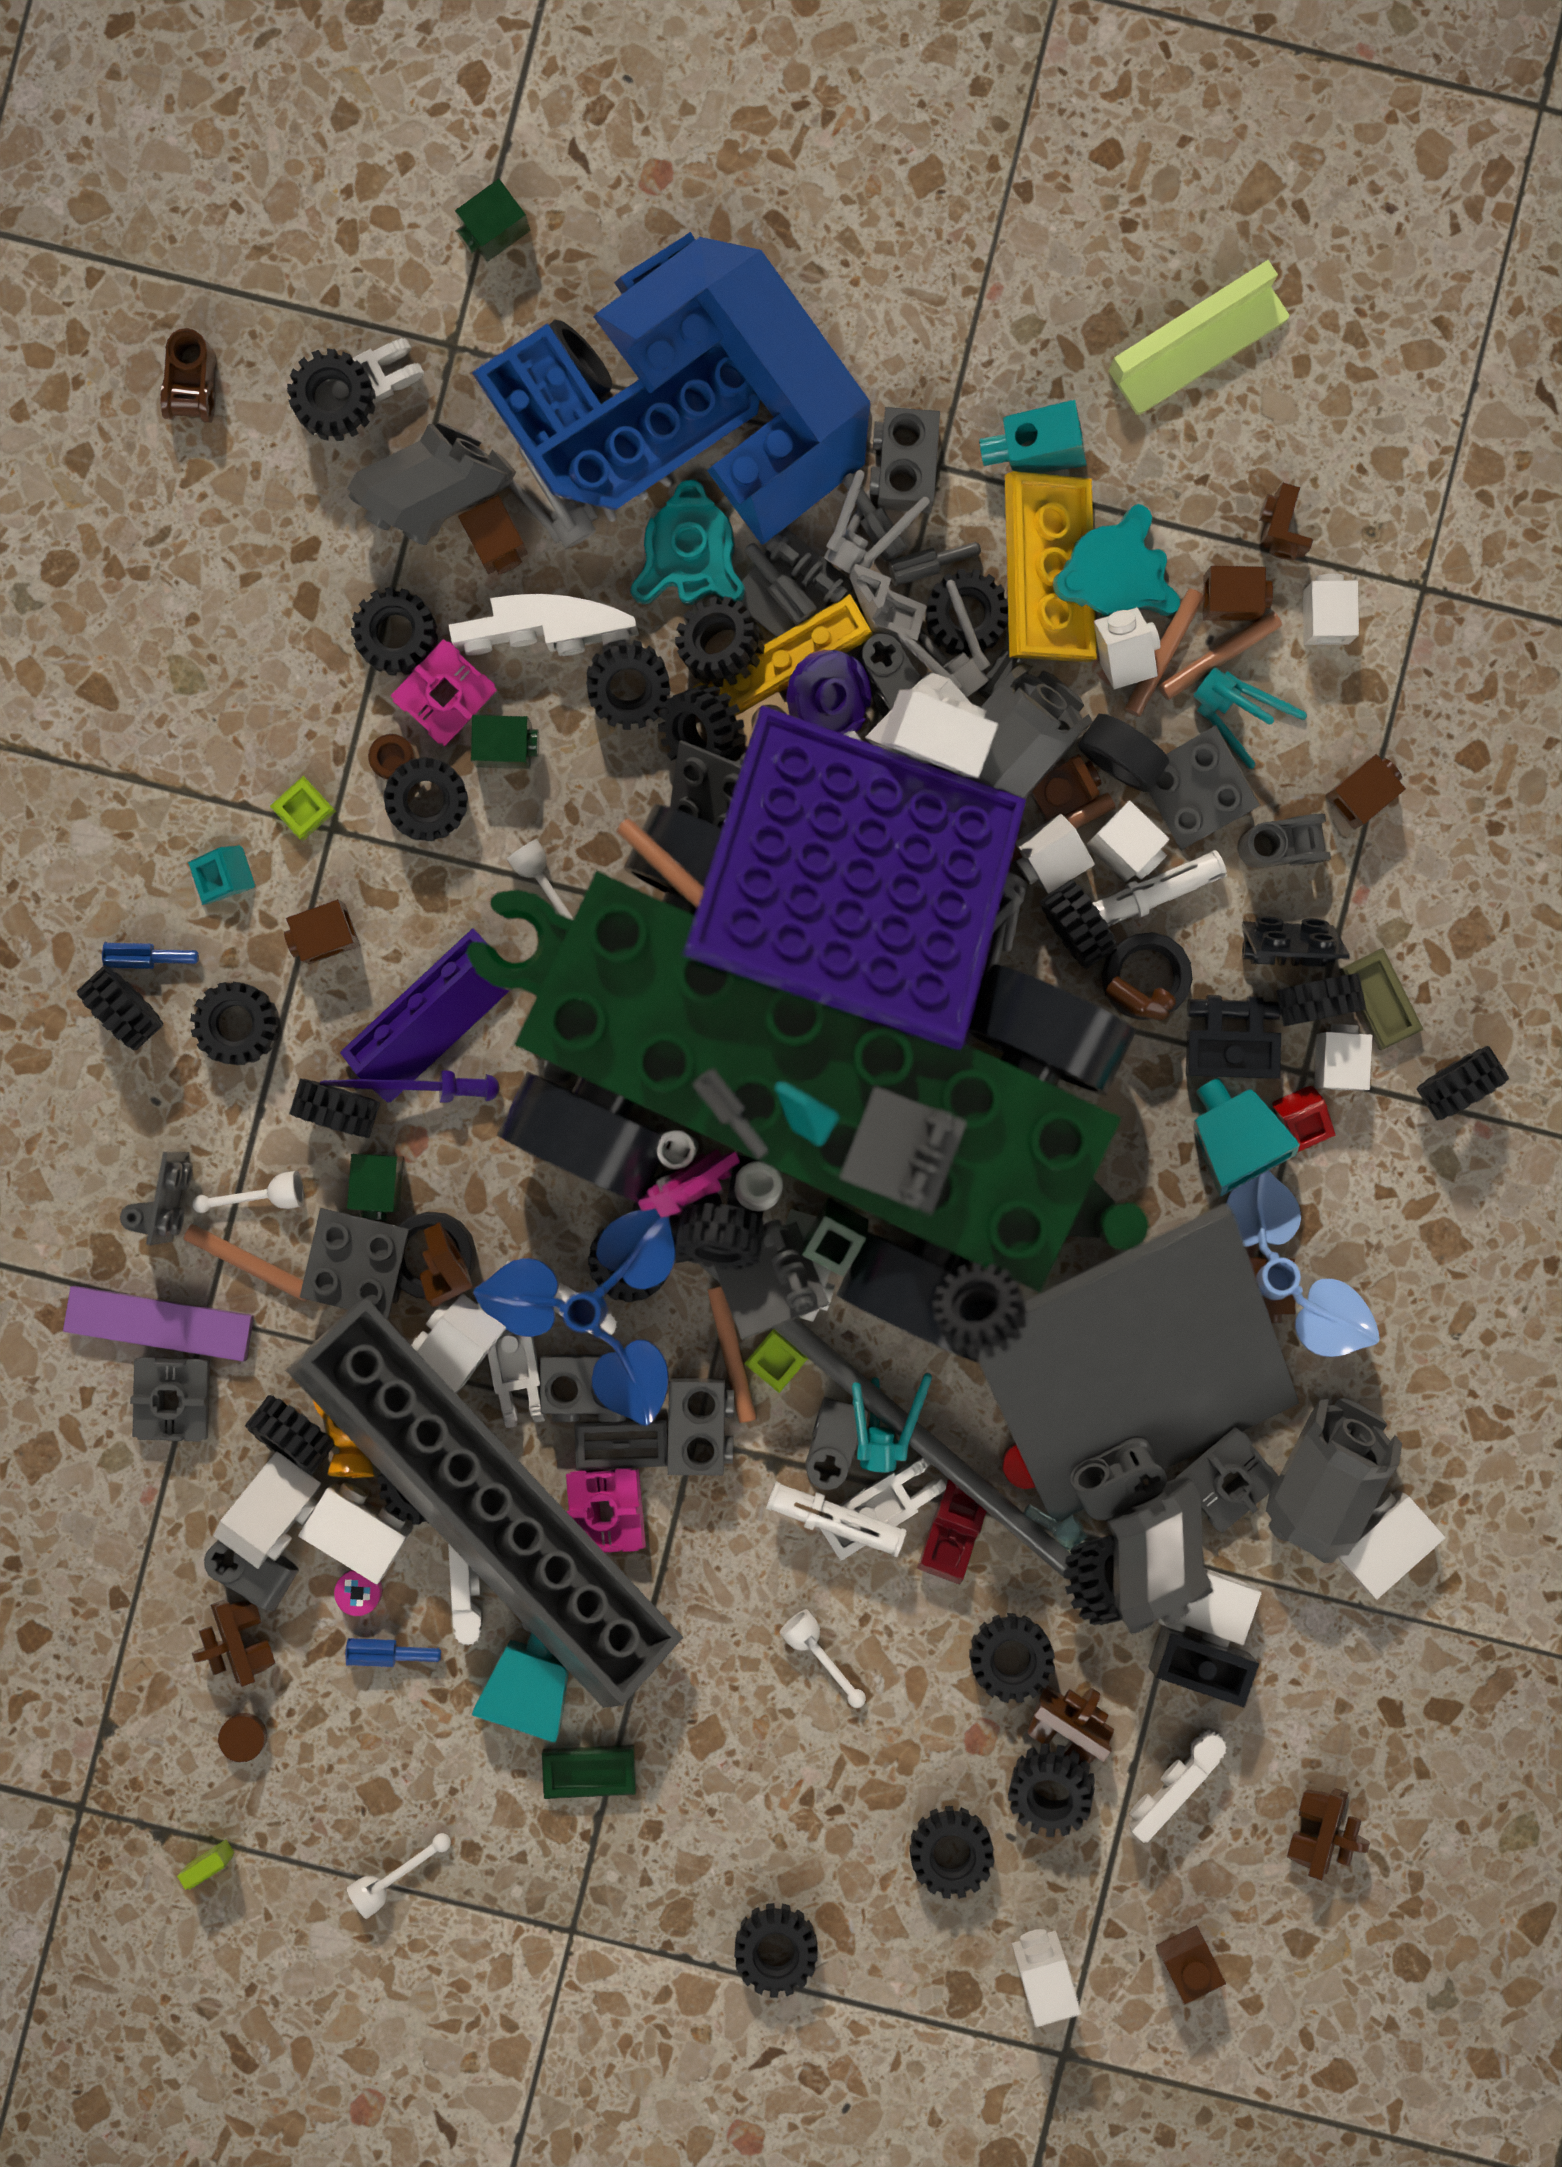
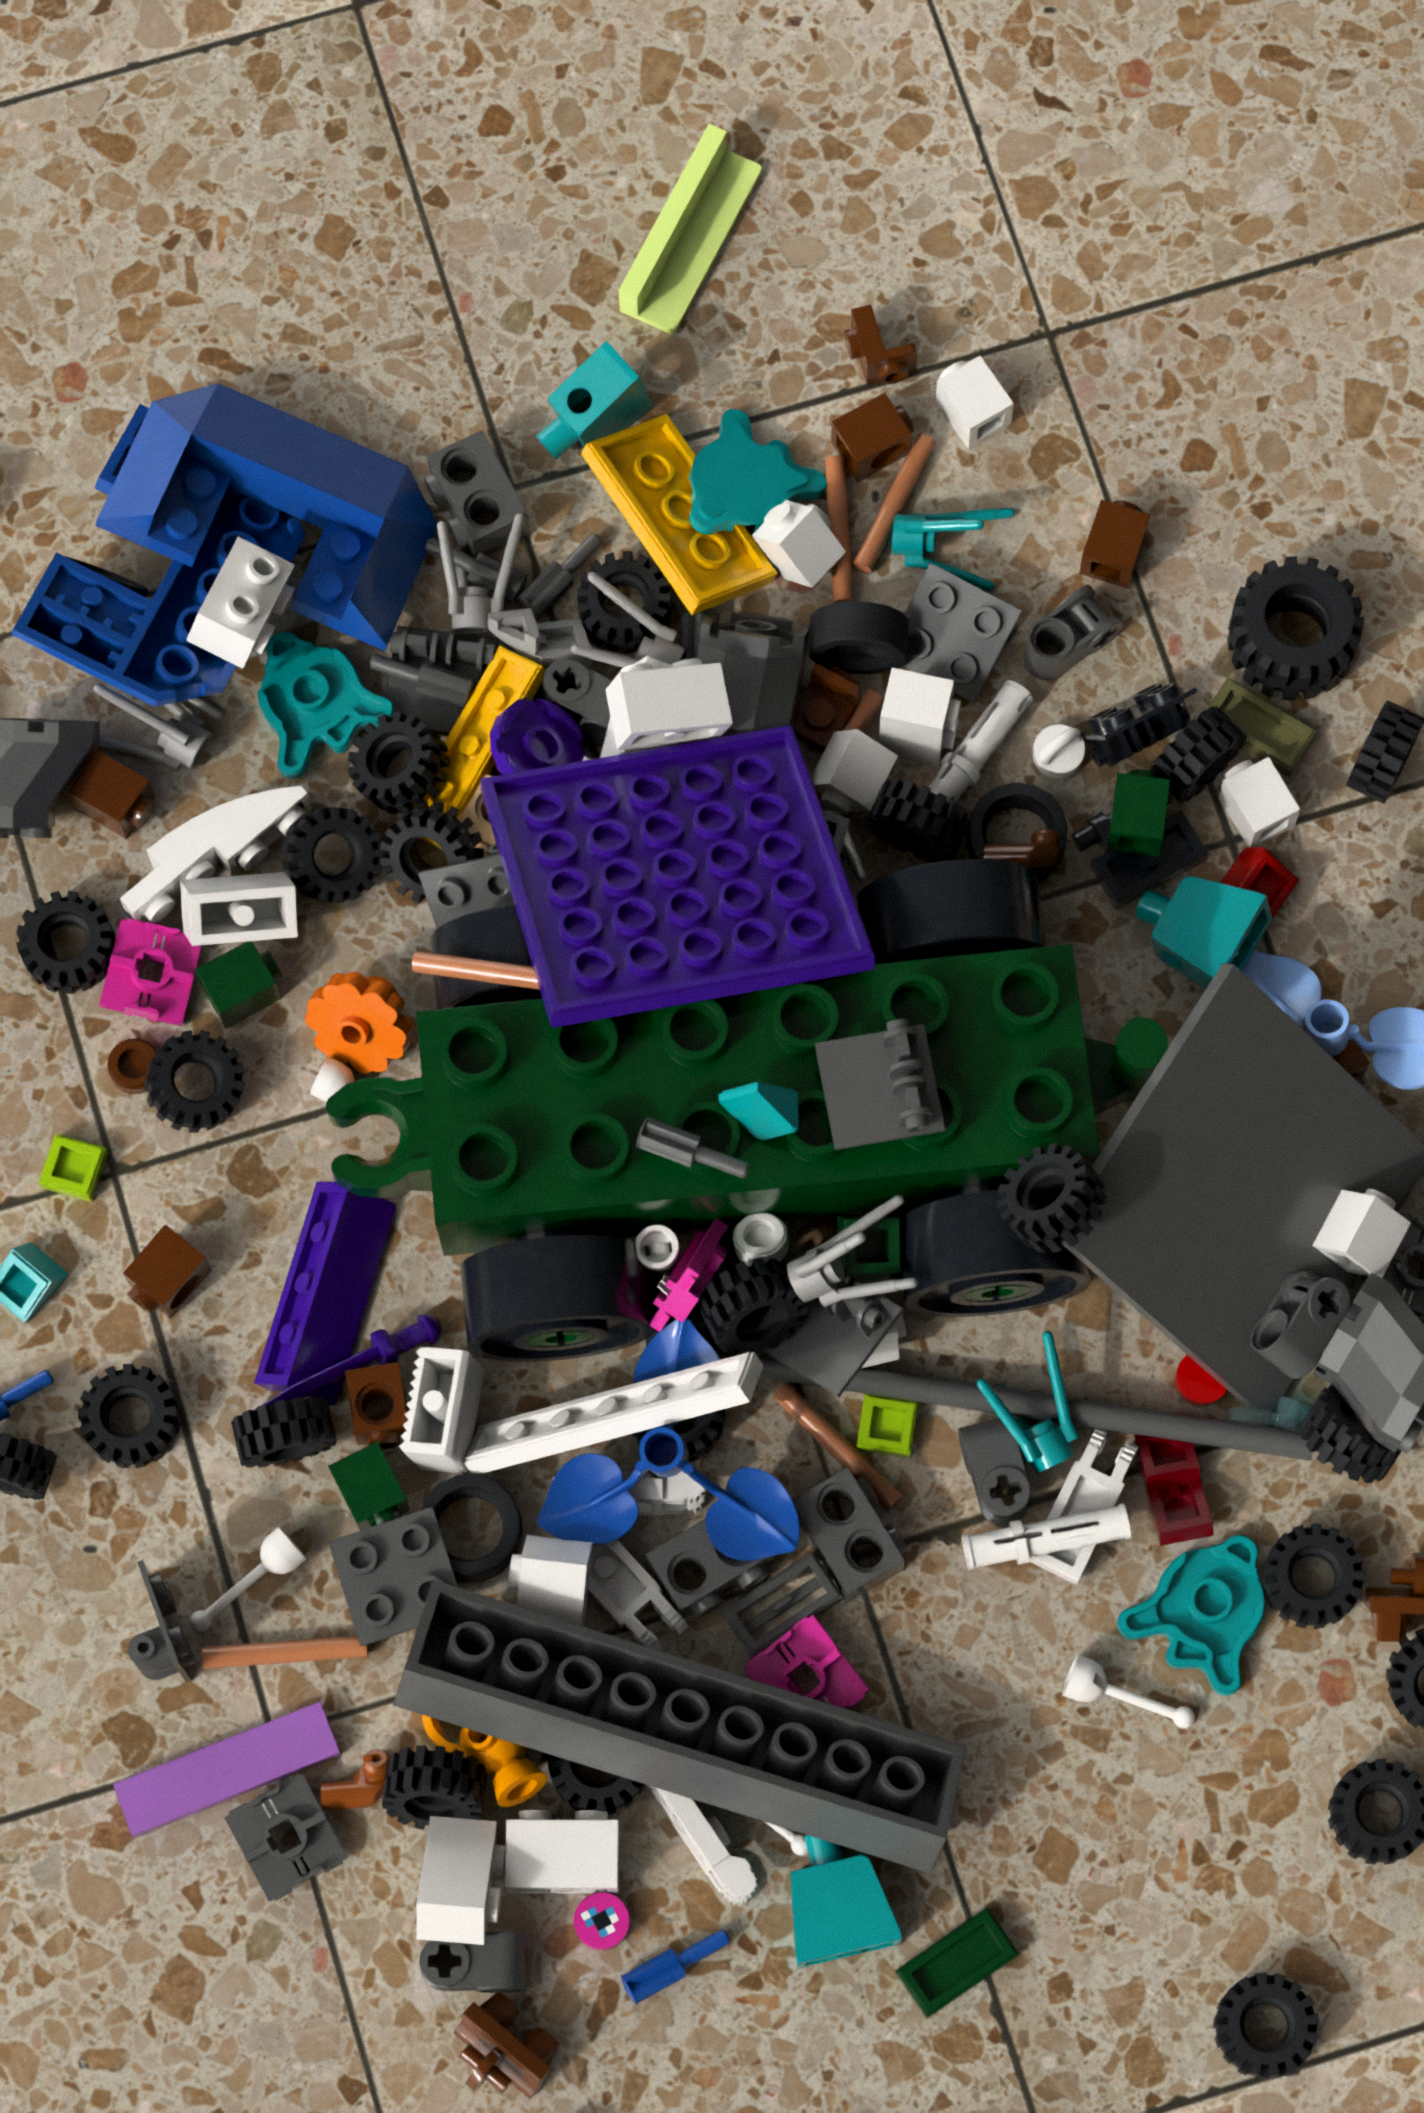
camera: 30 degrees left, 15 degrees down
reddish brown bracket [420,1222,473,1307] -> none
none -> white brick [180,872,298,946]
none -> white brick [186,536,295,669]
none -> orange plant [305,972,414,1074]
none -> dark orange arm [321,1749,390,1810]
none -> reddish brown brick [345,1362,408,1450]
none -> white brick [399,1347,485,1474]
none -> white tile [464,1352,763,1474]
none -> light grey plant [787,1195,918,1307]
none -> white tile [1032,724,1085,779]
none -> dark green brick [1106,769,1170,856]
none -> teal tile [1117,1535,1266,1696]
none -> black tyre [1227,556,1364,701]
none -> white brick [1312,1188,1411,1278]

